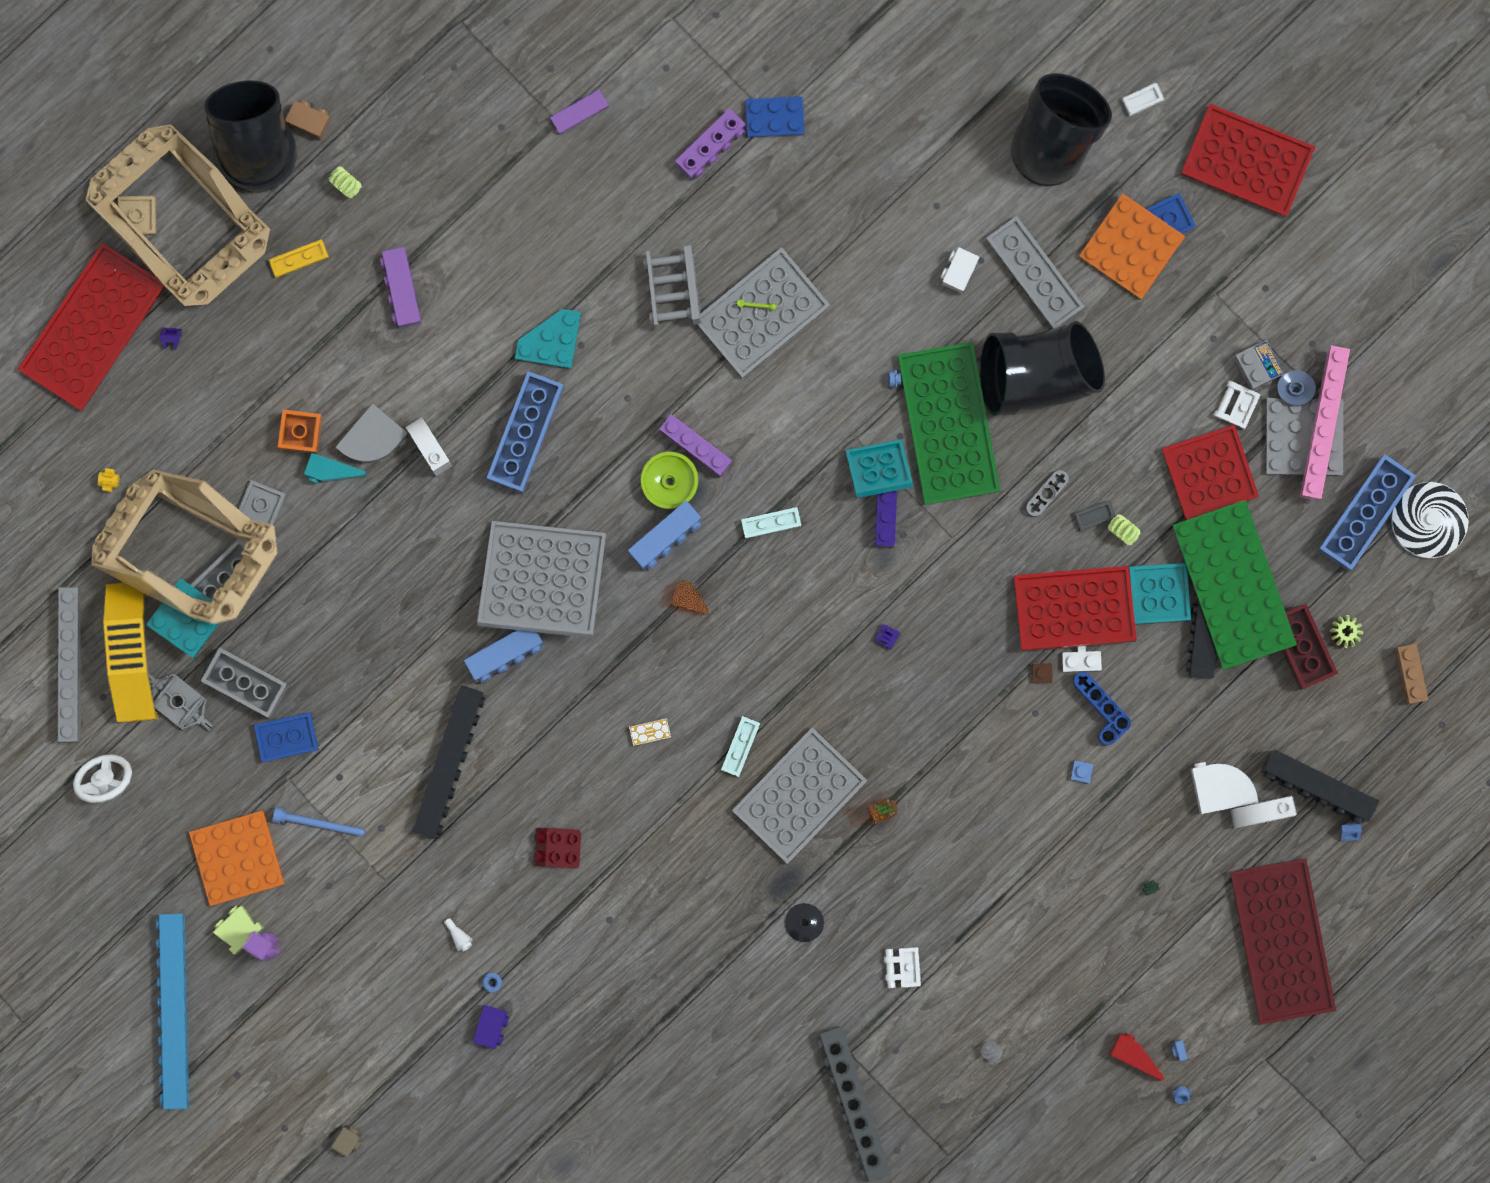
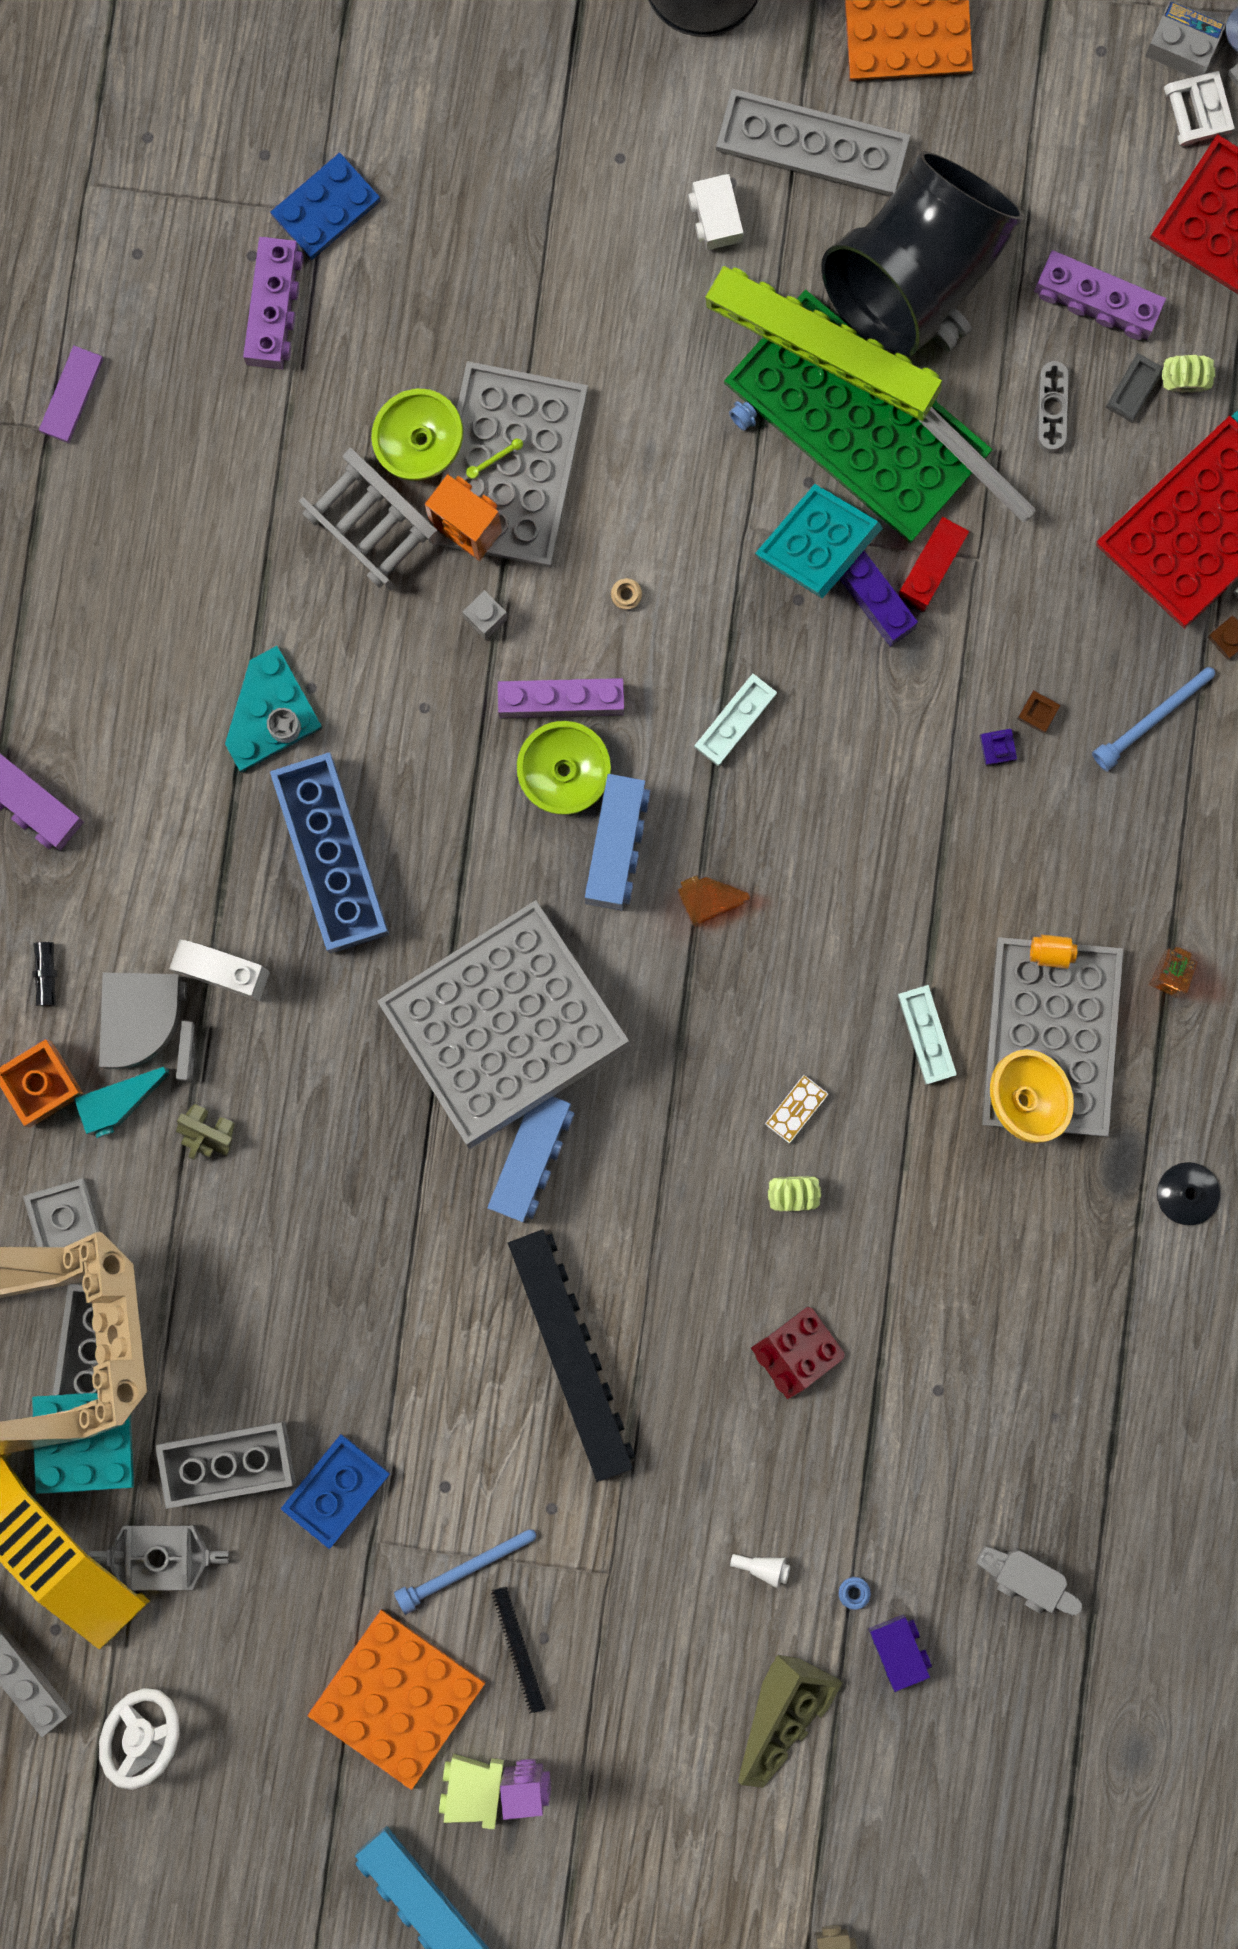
camera: 35 degrees left, 0 degrees up
none -> black pin [32,942,58,1006]
none -> light grey tile [176,1021,195,1083]
none -> olive hips [176,1104,235,1160]
none -> light grey wheel [267,708,301,743]
none -> lime dish [371,388,463,481]
none -> orange brick [425,474,502,561]
none -> light grey brick [462,590,508,640]
none -> black axle [491,1586,546,1714]
none -> tan plate [611,578,642,610]
none -> lime brick [705,266,942,421]
none -> olive wedge [738,1655,843,1788]
none -> yellowish green gear [768,1176,821,1211]
none -> red slope [898,516,969,612]
none -> light grey axle [918,407,1036,522]
none -> light grey wheel [933,309,972,352]
none -> light grey hinge [976,1545,1082,1616]
none -> yellow dish [990,1049,1074,1143]
none -> reddish brown plate [1017,690,1061,734]
none -> light orange brick [1030,934,1077,969]
none -> medium lavender brick [1034,250,1166,340]
none -> medium blue piece [1092,667,1215,772]

